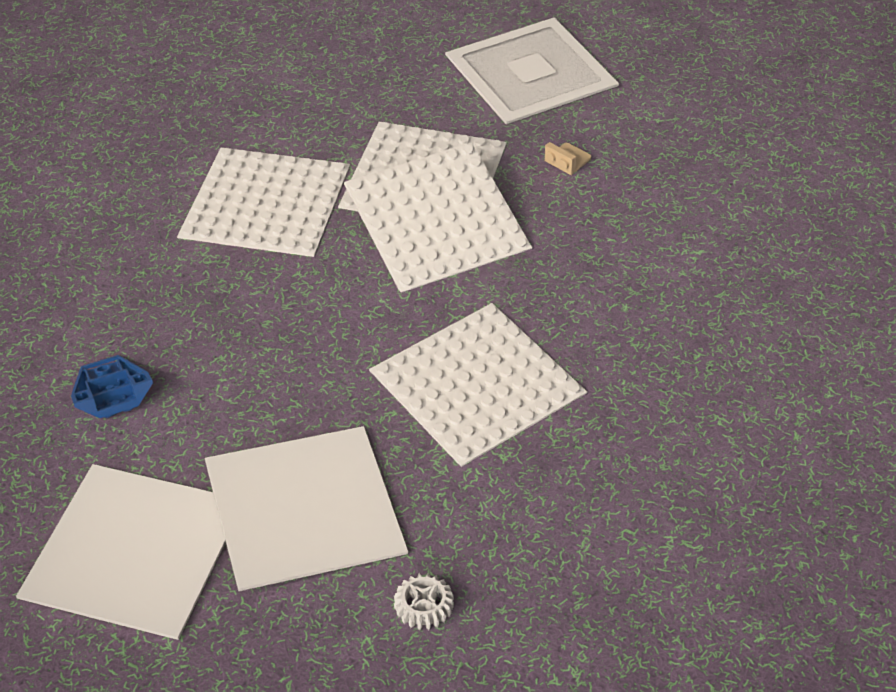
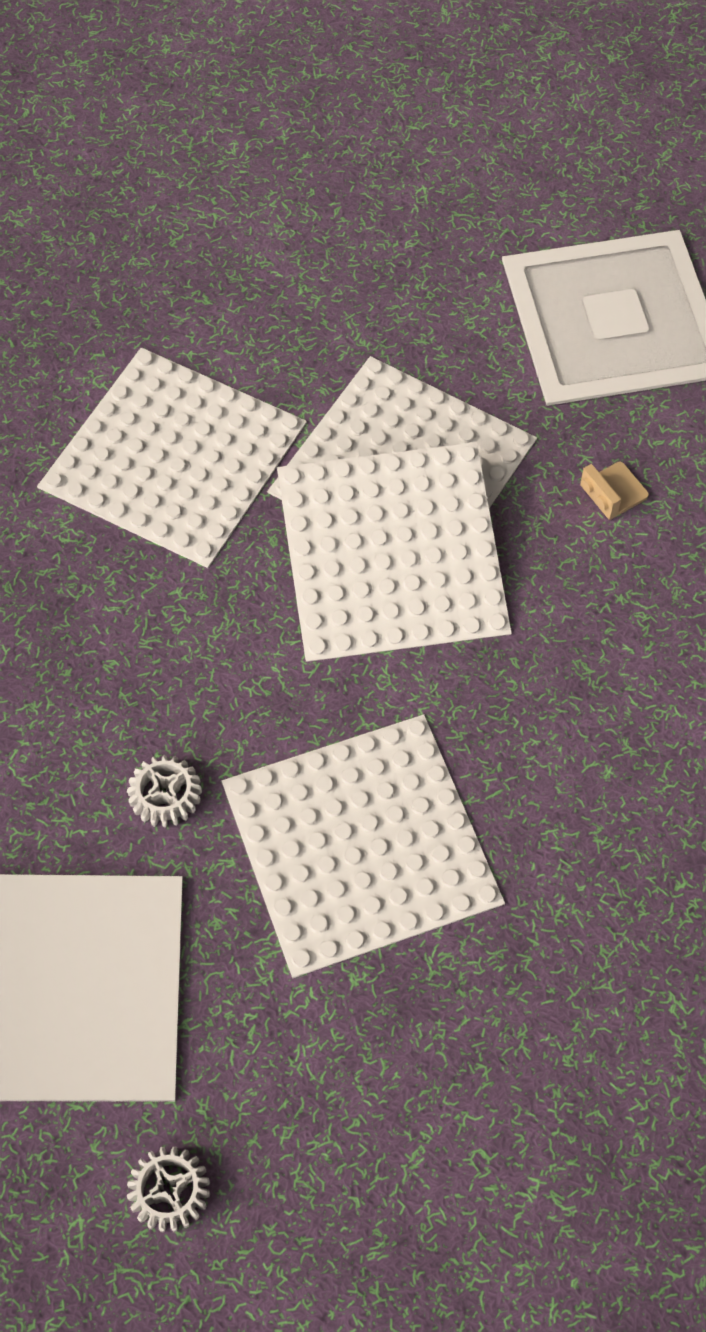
camera: 15 degrees right, 15 degrees up
none -> white gear [127,755,202,828]

